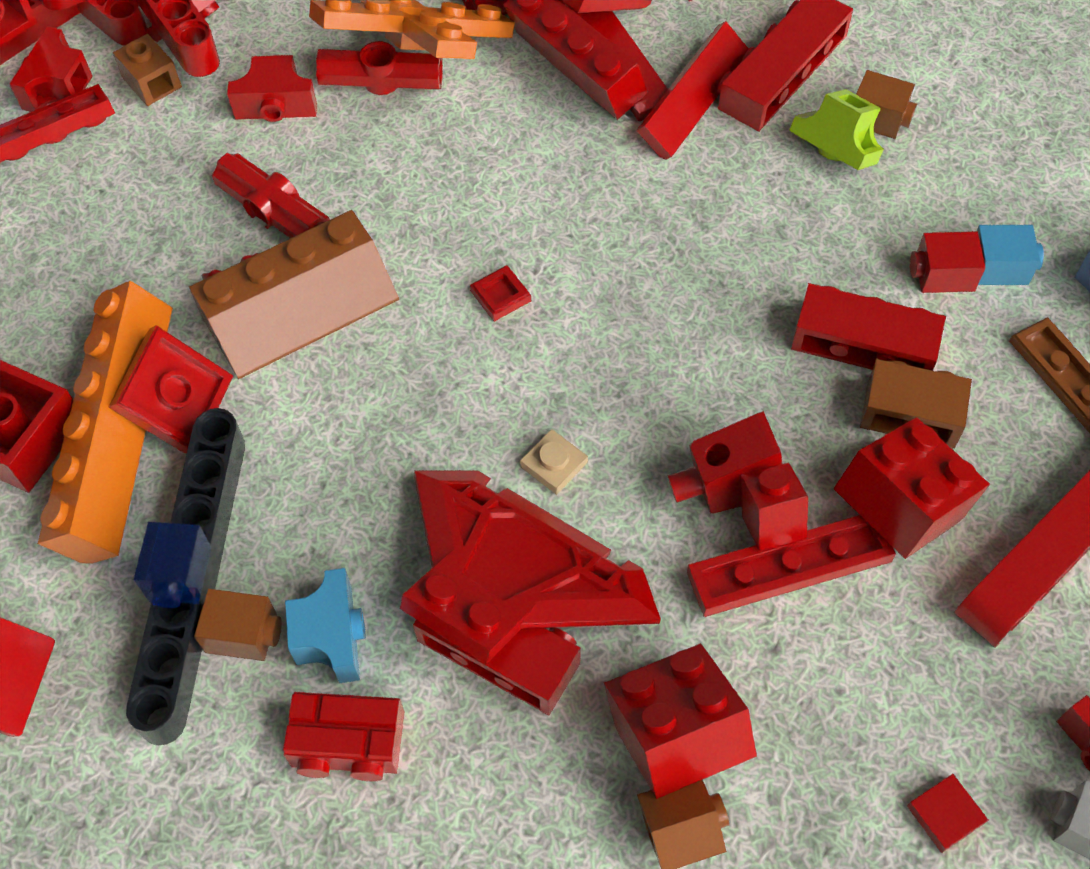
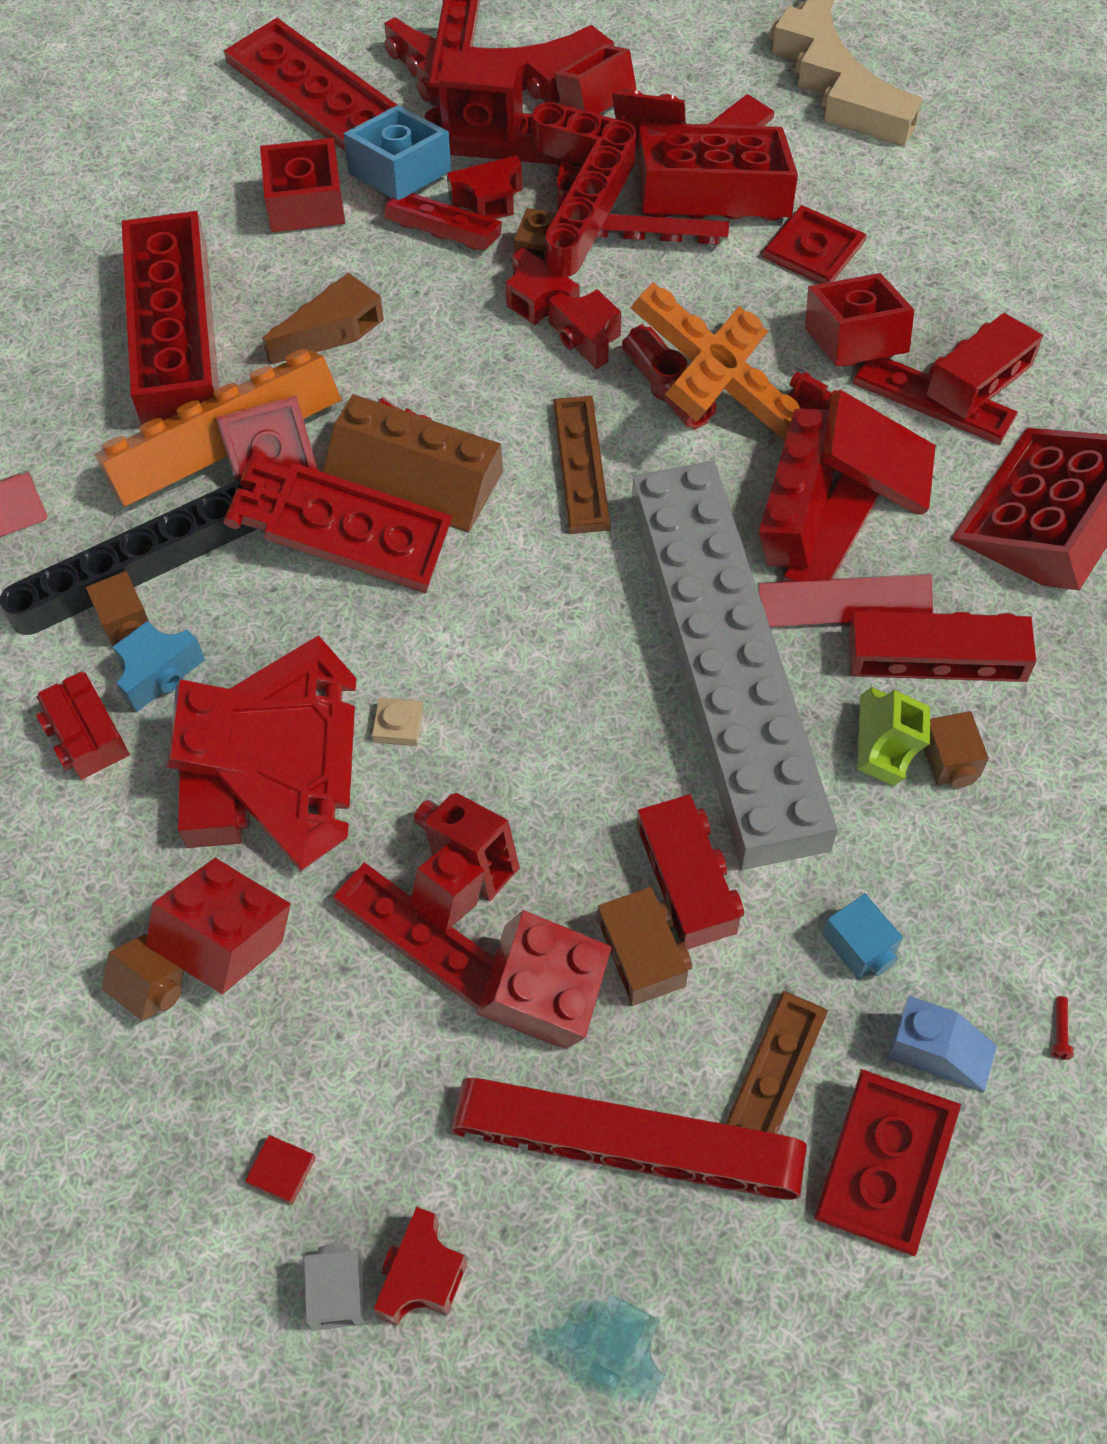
camera: 55 degrees right, 0 degrees up
clear blue brick [133,522,212,608] -> none
red piece [212,152,330,238] -> none
red tile [470,265,532,322] -> none
red brick [910,231,986,293] -> none
none -> red hinge [223,450,453,593]
none -> dark orange slope [262,272,384,364]
none -> red brick [505,247,580,326]
none -> dark orange tile [553,395,610,534]
none -> light grey brick [632,460,838,870]

